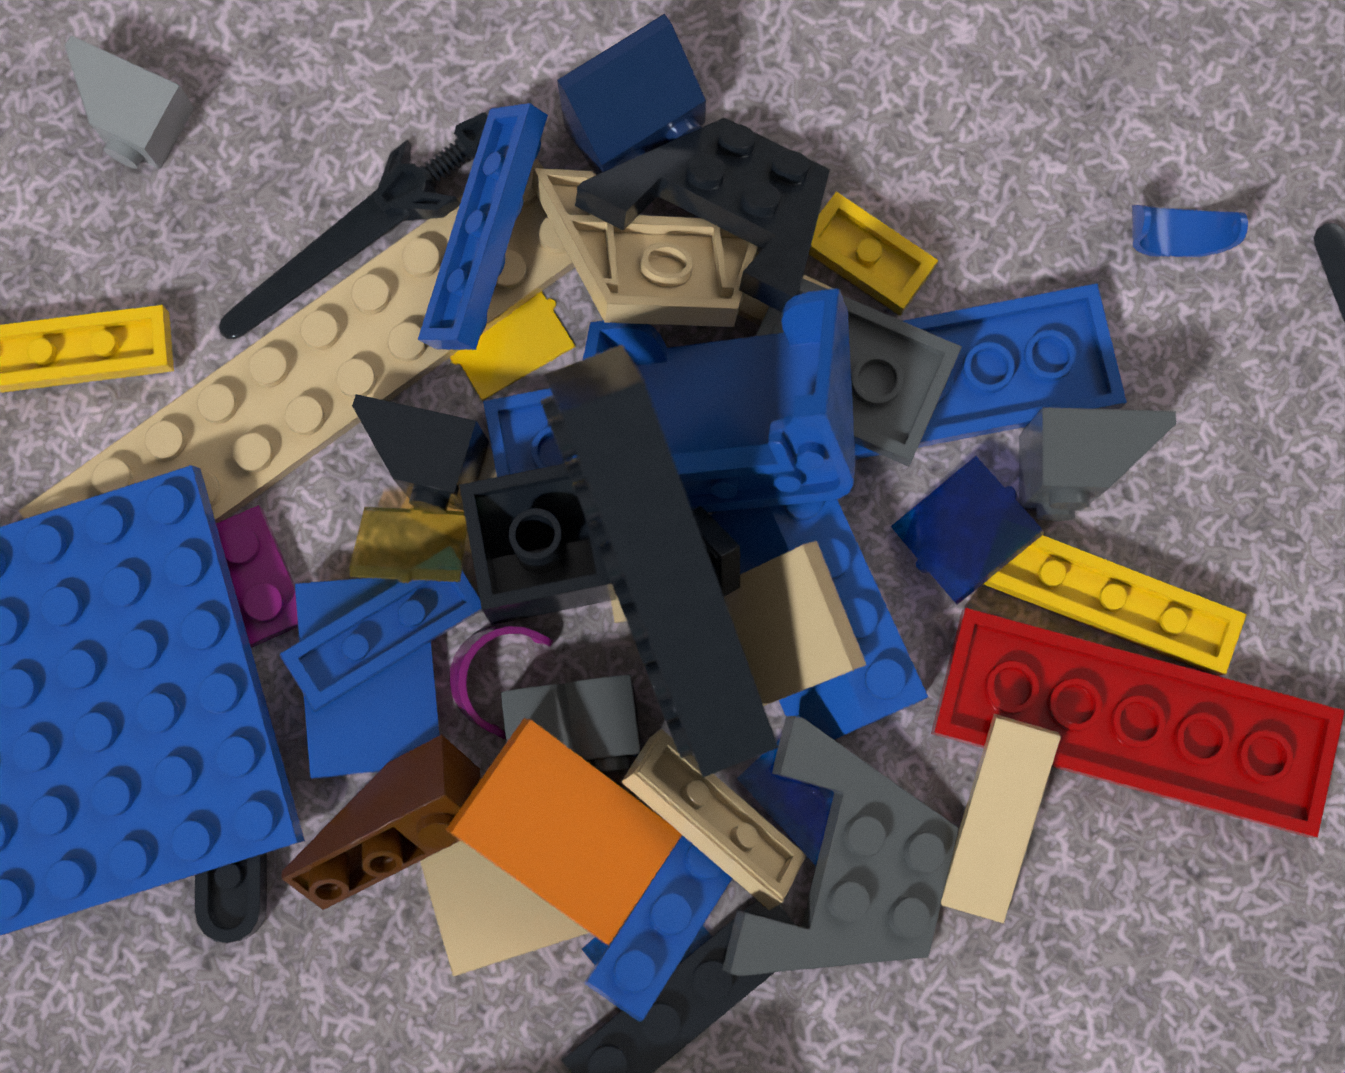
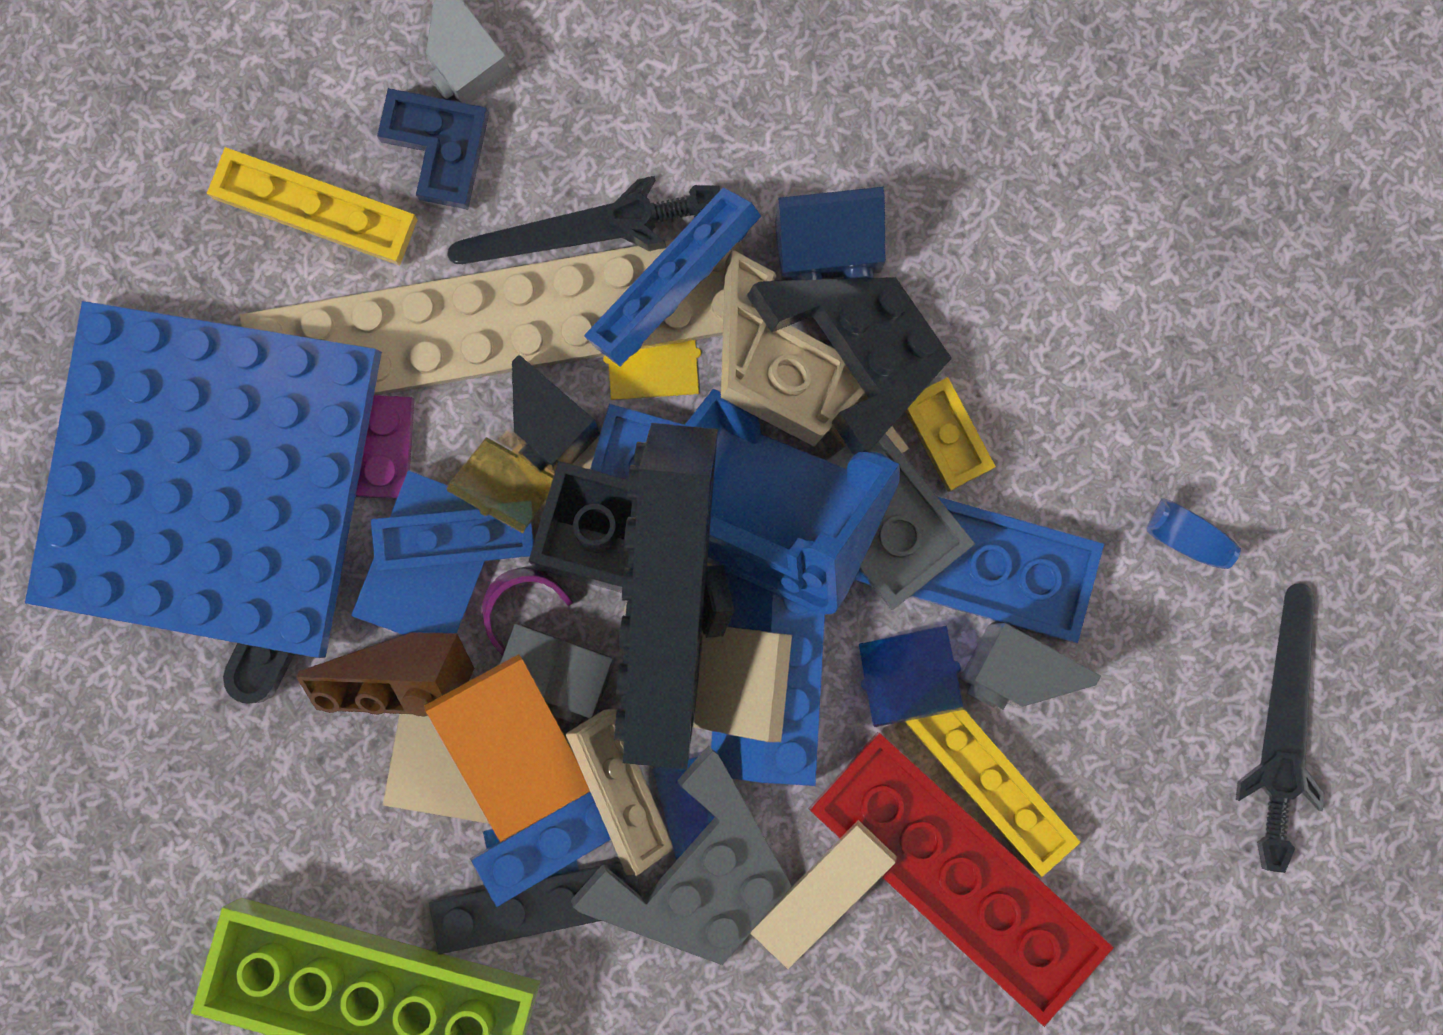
camera: 25 degrees right, 5 degrees up
none -> dark blue plate [377,88,489,210]

